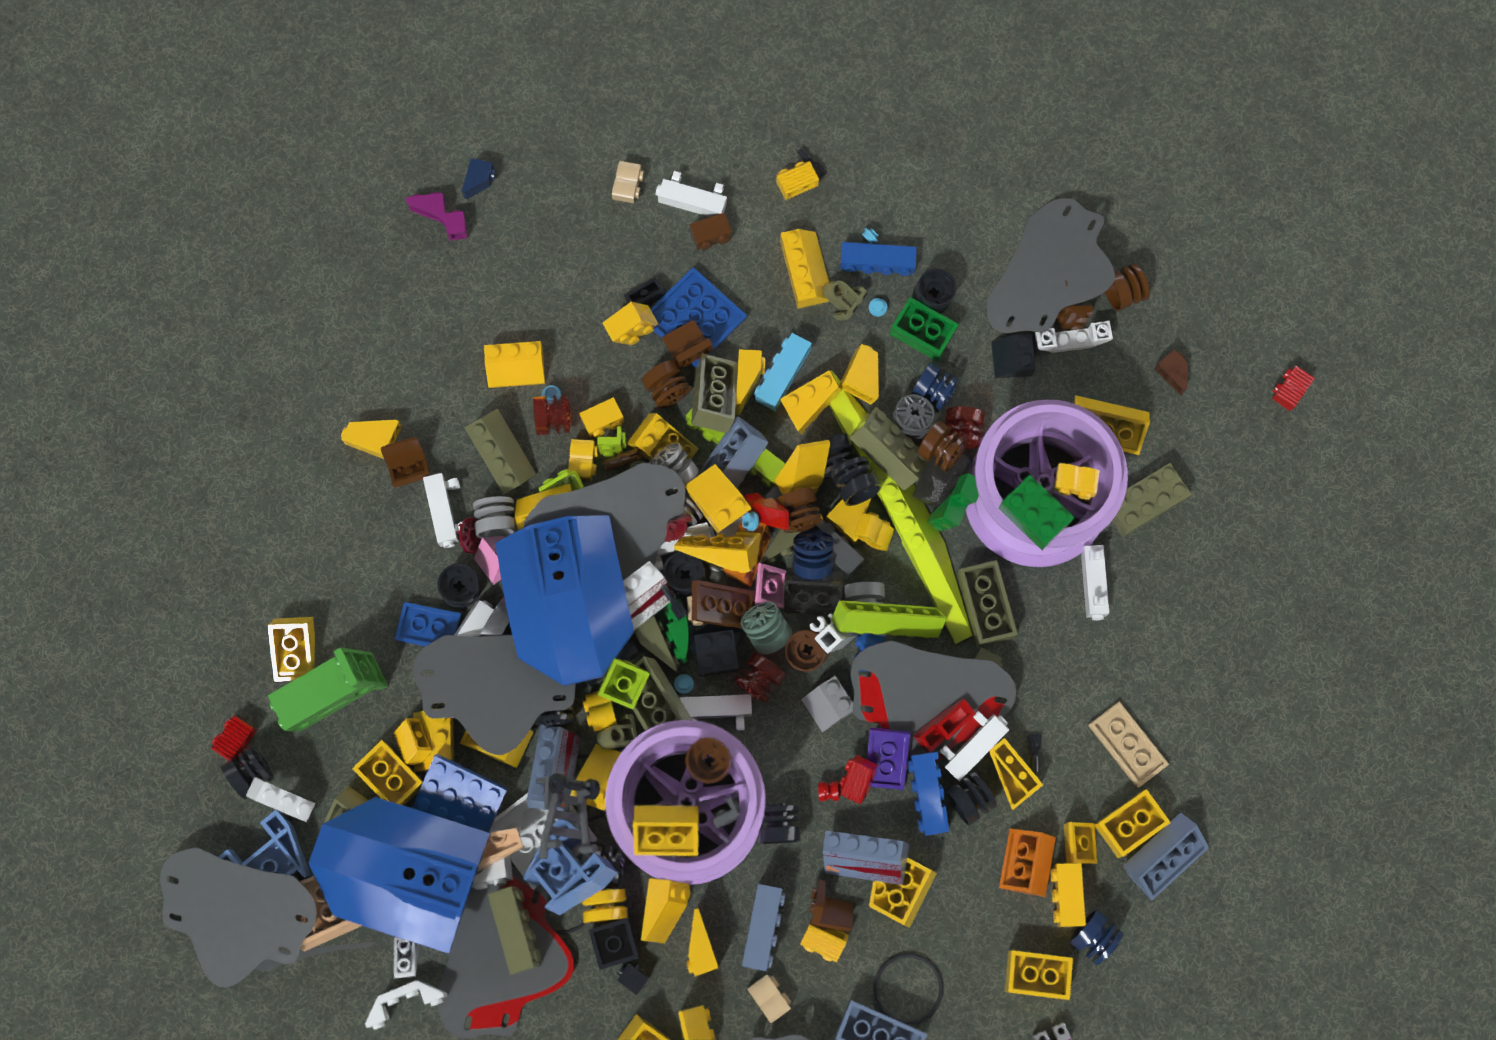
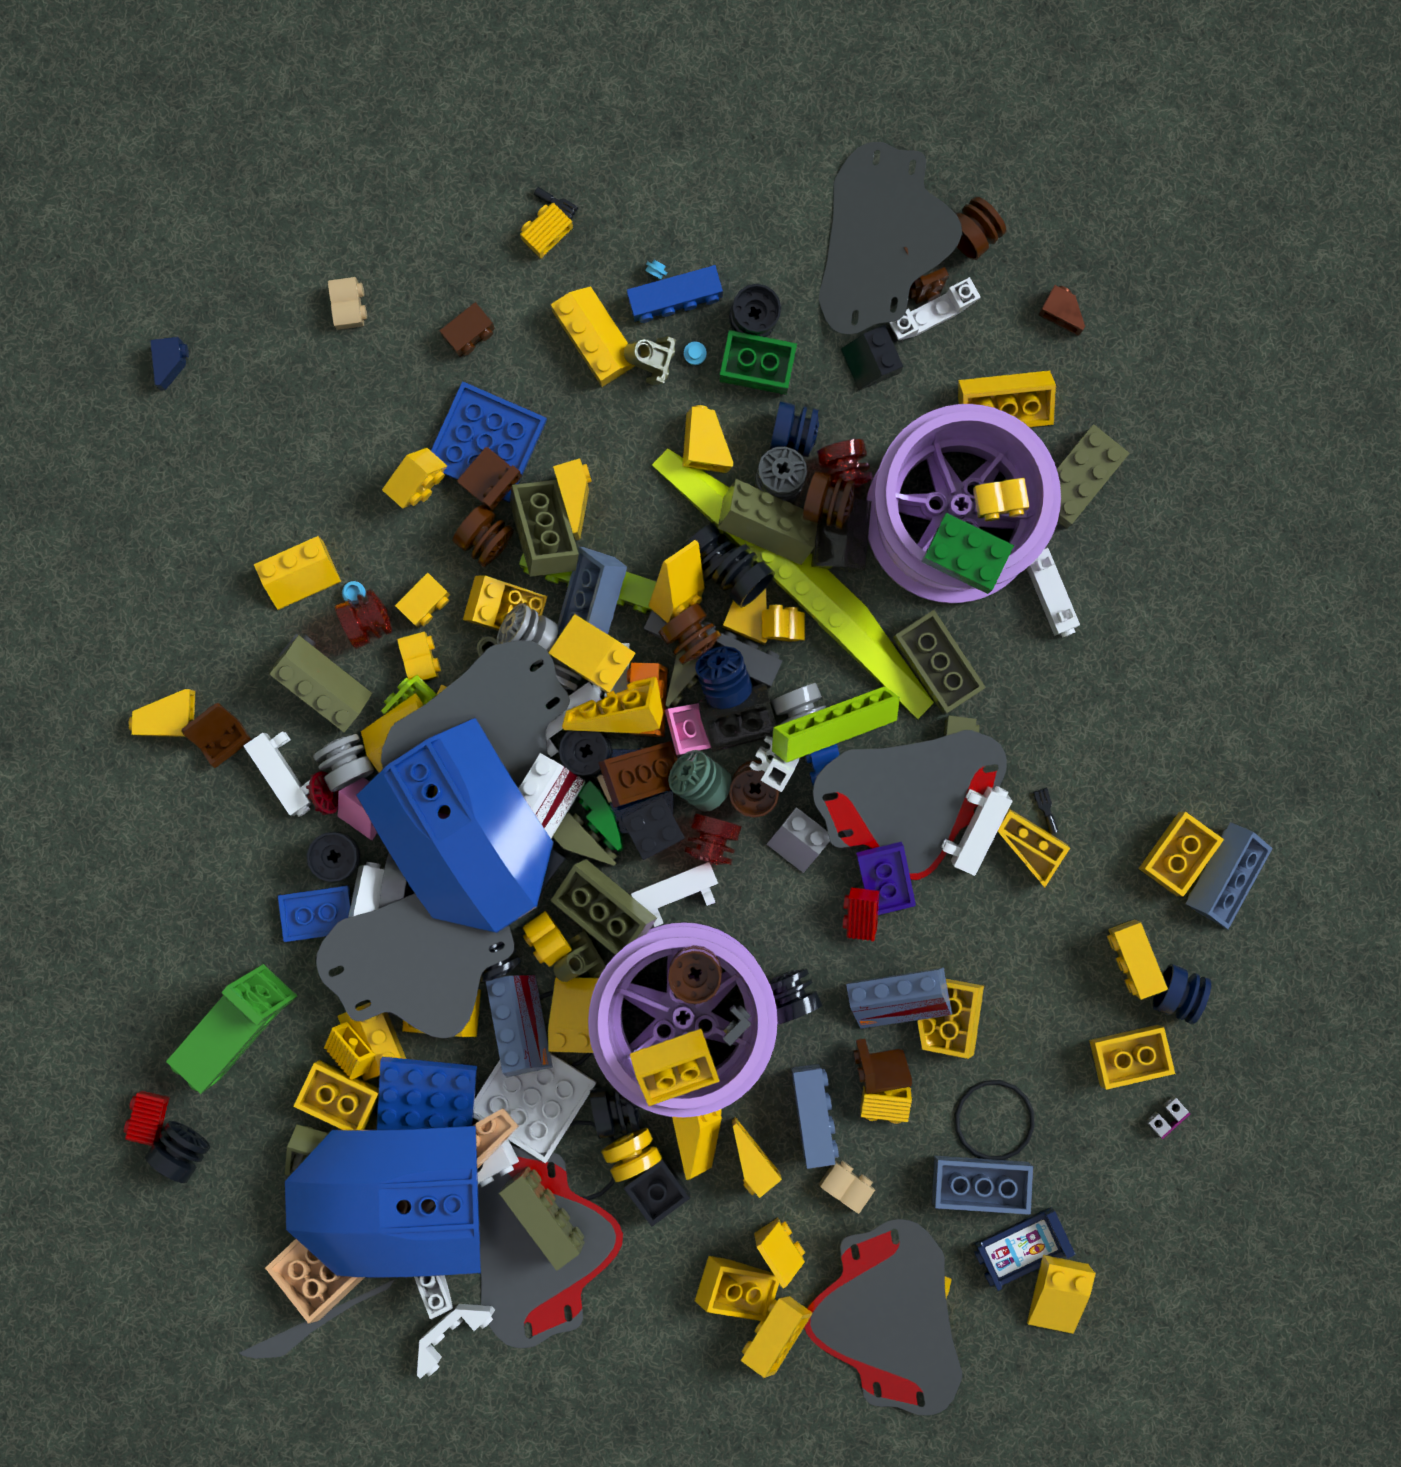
camera: 20 degrees left, 10 degrees up
dark grey piece [160,848,317,987] -> none
medium blue wedge [219,810,311,878] -> none
white arch [246,777,315,822] -> none
yellow slope [268,617,315,681] -> none
magenta arch [406,192,468,241] -> none
medium blue wedge [523,819,618,915] -> none
dark grey hand [536,773,600,865] -> none
lime bracket [597,426,627,457] -> none
lime slope [597,658,650,709] -> none
reddish brown pin [603,448,642,471] -> none
black brick [617,963,649,995] -> none
black brick [624,277,666,305] -> none
white brick [656,171,727,217] -> none
black piece [660,584,688,621] -> none
dark red piece [664,513,691,542] -> none
medium azure plate [674,674,694,694] -> none
medium azure plate [742,512,759,531] -> none
red slope [743,493,789,530] -> none
medium azure brick [754,333,812,412] -> none
yellow wedge [780,370,842,435] -> none
red wheel [818,781,840,802] -> none
blue wedge [907,752,949,836] -> none
red slope [913,699,976,753] -> none
green arch [927,473,979,531] -> none
black wheel [945,772,997,826] -> none
orange slope [999,829,1056,897] -> none
yellow slope [1064,822,1098,864] -> none
tan tile [1088,701,1169,788] -> none
red brick [1272,365,1315,411] -> none

